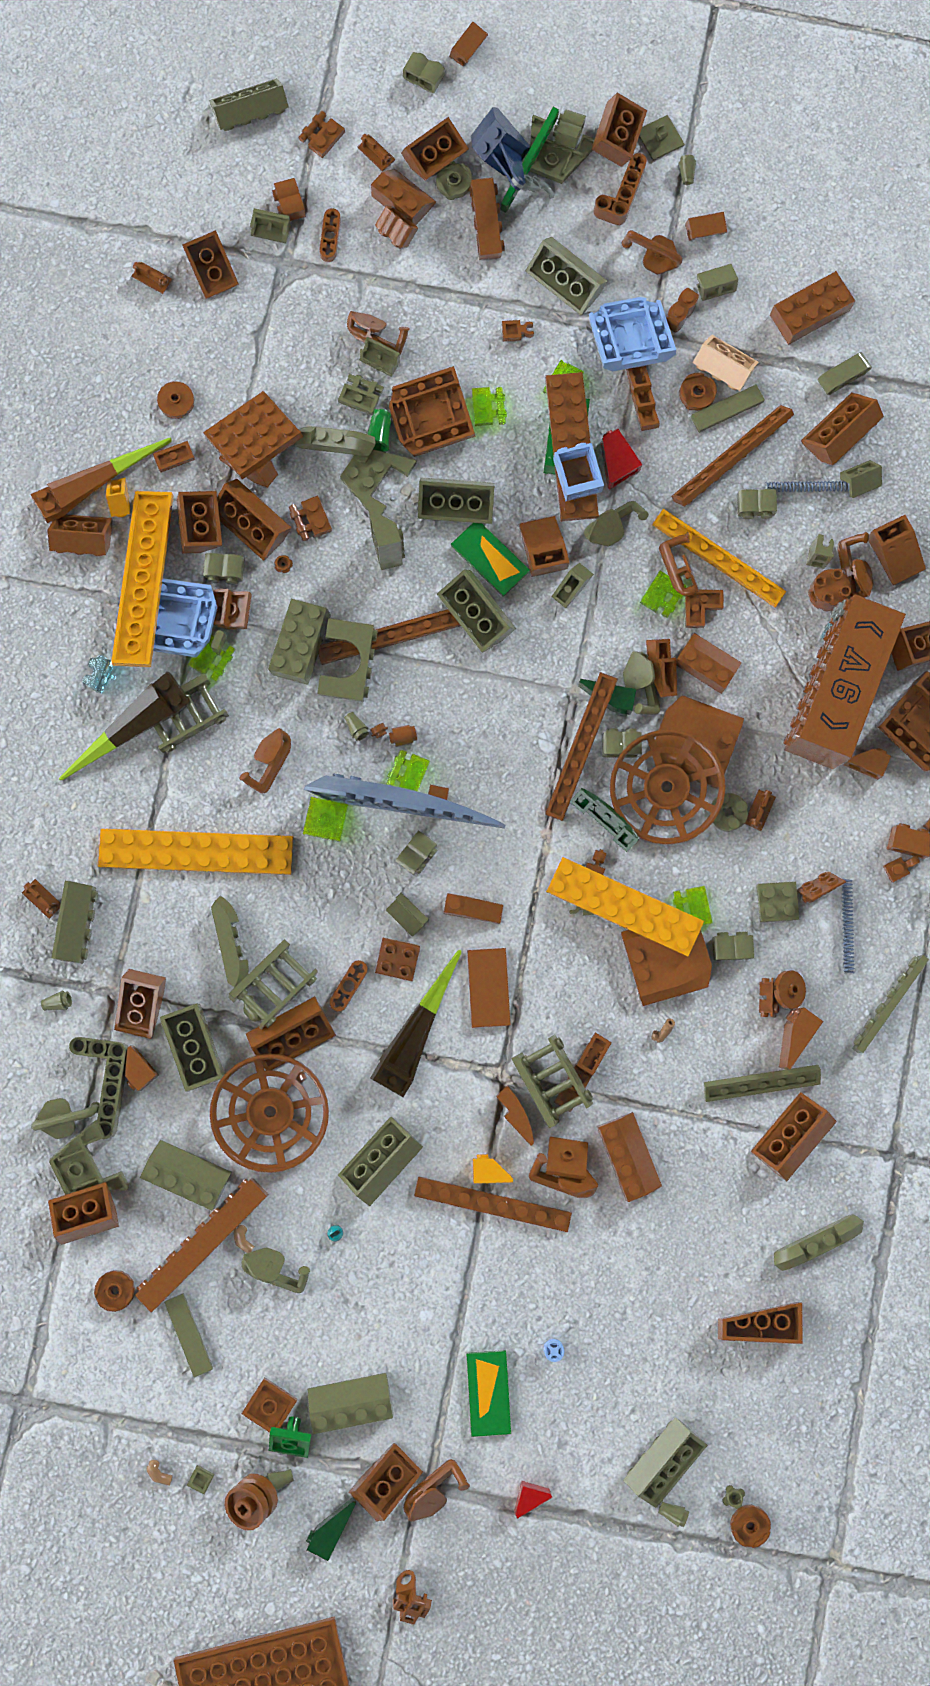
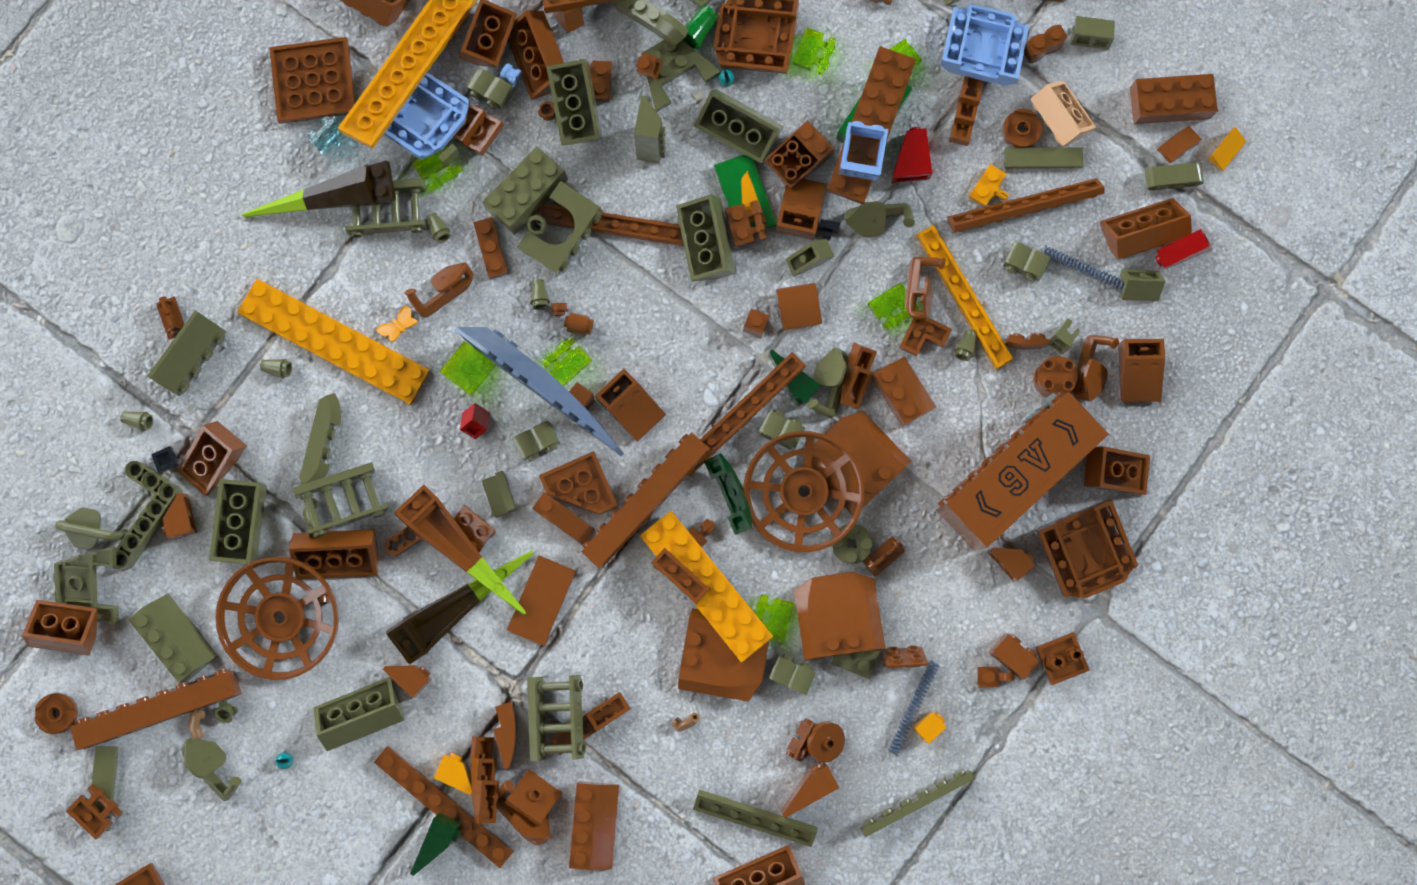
camera: 30 degrees right, 0 degrees up
none -> dark orange plate [66,784,123,840]
none -> black tile [151,446,179,473]
none -> olive plate [213,700,238,723]
none -> olive cone [260,359,292,378]
none -> dark orange plate [269,37,356,124]
none -> light orange piece [376,305,417,342]
none -> dark orange slope [382,665,432,698]
none -> dark orange plate [394,485,526,615]
none -> dark green slope [410,813,462,876]
none -> olive cone [426,213,451,243]
none -> red panel [460,403,490,439]
none -> dark orange slope [471,736,499,823]
none -> dark orange plate [473,217,508,279]
none -> light blue wheel [499,63,523,88]
none -> olive cone [527,215,547,235]
none -> dark orange plate [539,451,618,515]
none -> olive slope [546,59,603,146]
none -> dark orange brick [581,432,711,569]
none -> dark orange slope [595,368,666,442]
none -> dark orange brick [636,52,663,80]
none -> dark orange plate [651,548,711,605]
none -> teal hinge [718,70,734,87]
none -> dark orange plate [725,201,767,248]
none -> dark orange brick [743,308,769,338]
none -> dark orange slope [764,120,834,189]
none -> dark orange slope [776,283,822,330]
none -> dark orange wedge [794,572,886,662]
none -> black tile [818,219,840,241]
none -> light orange brick [912,711,947,744]
none -> olive cone [954,330,976,361]
none -> light orange plate [969,164,1010,207]
none -> dark orange slope [1005,333,1050,349]
none -> red slope [1155,229,1213,269]
none -> dark orange slope [1157,126,1202,164]
none -> light orange slope [1207,127,1247,171]

